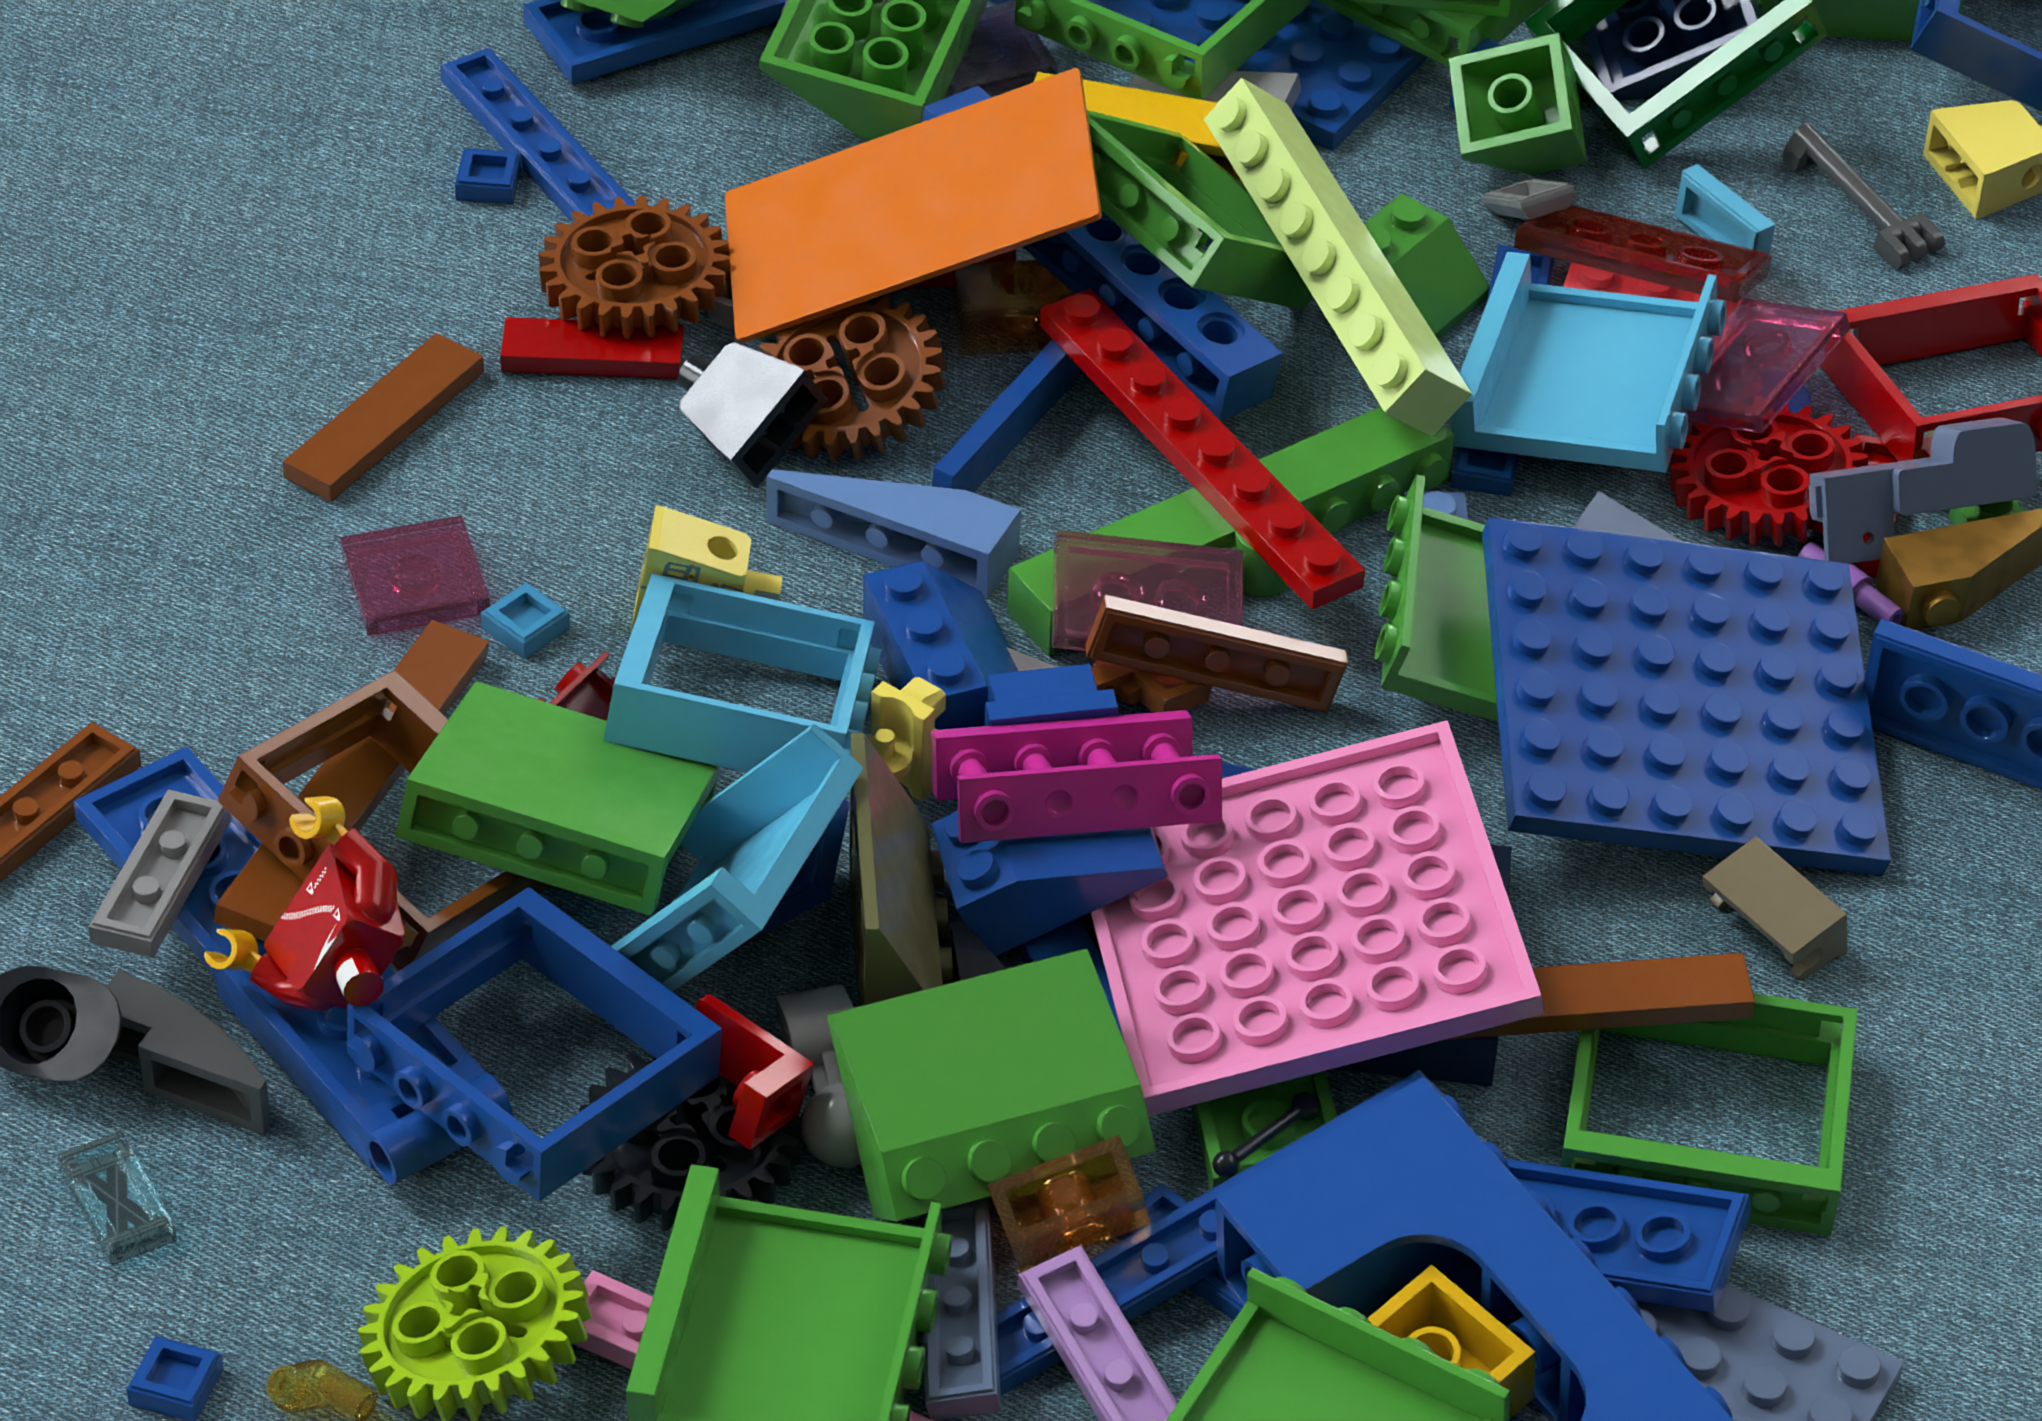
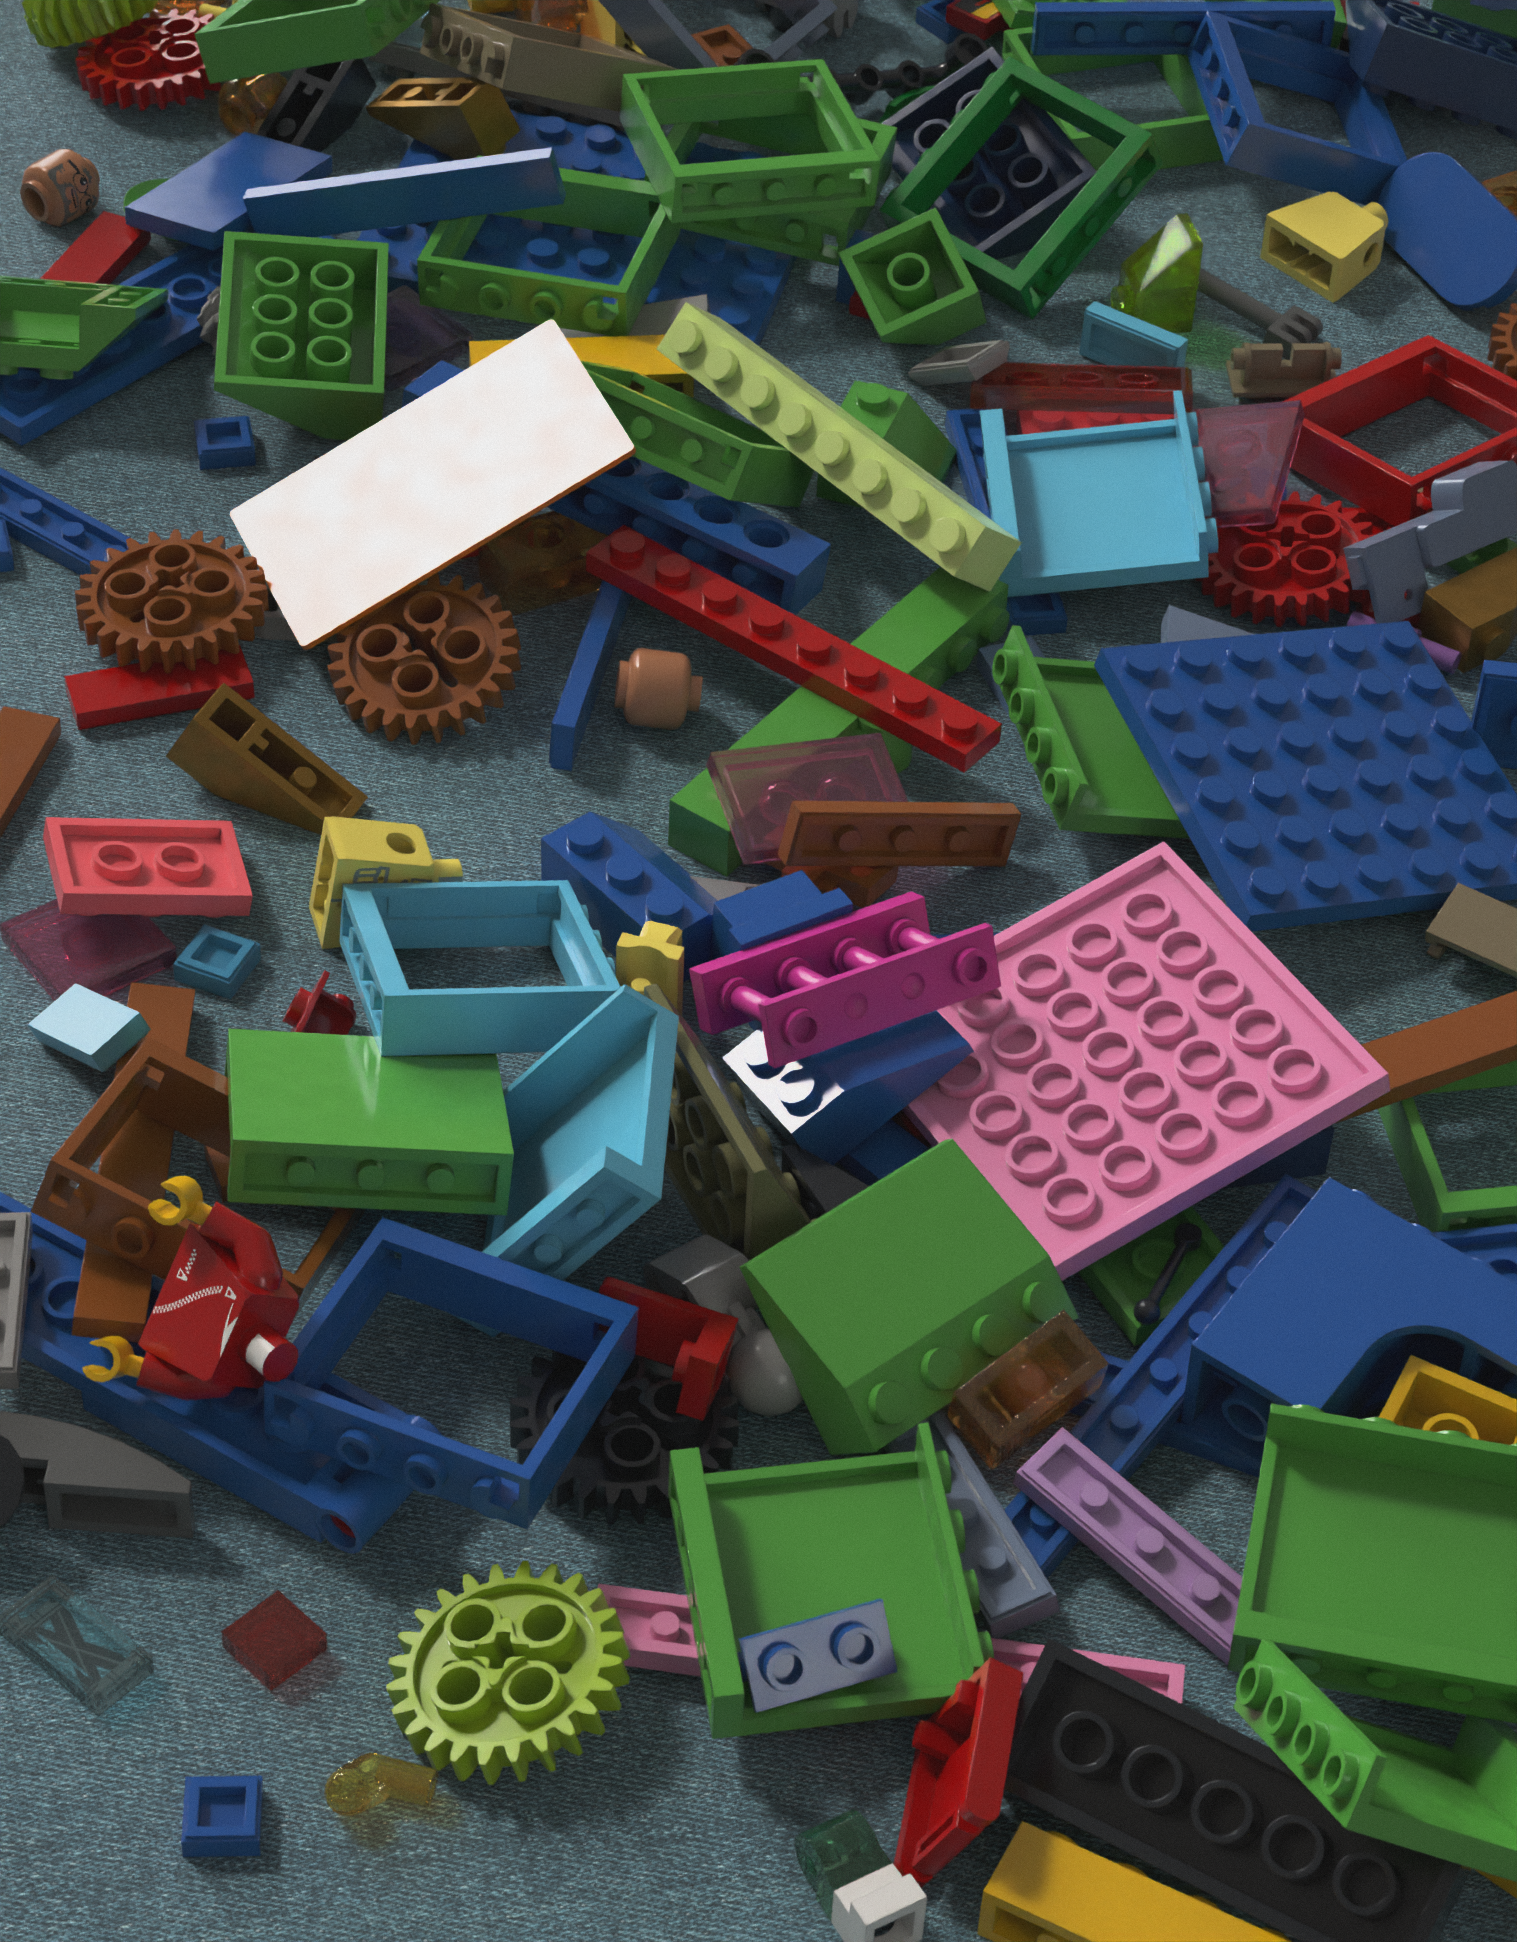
camera: 20 degrees left, 0 degrees up
torso [678,342,828,488] -> none
medium blue slope [766,469,1021,600] -> none
none -> medium azure tile [28,983,151,1072]
none -> coral plate [43,817,253,918]
none -> pearl gold slope [166,682,368,835]
none -> blue tile [194,416,256,470]
none -> clear red tile [221,1590,328,1691]
none -> nougat head [614,648,703,730]
none -> hinge [737,1598,898,1713]
none -> clear neon green slope [1111,213,1204,334]
none -> dark tan hinge [1225,342,1342,399]

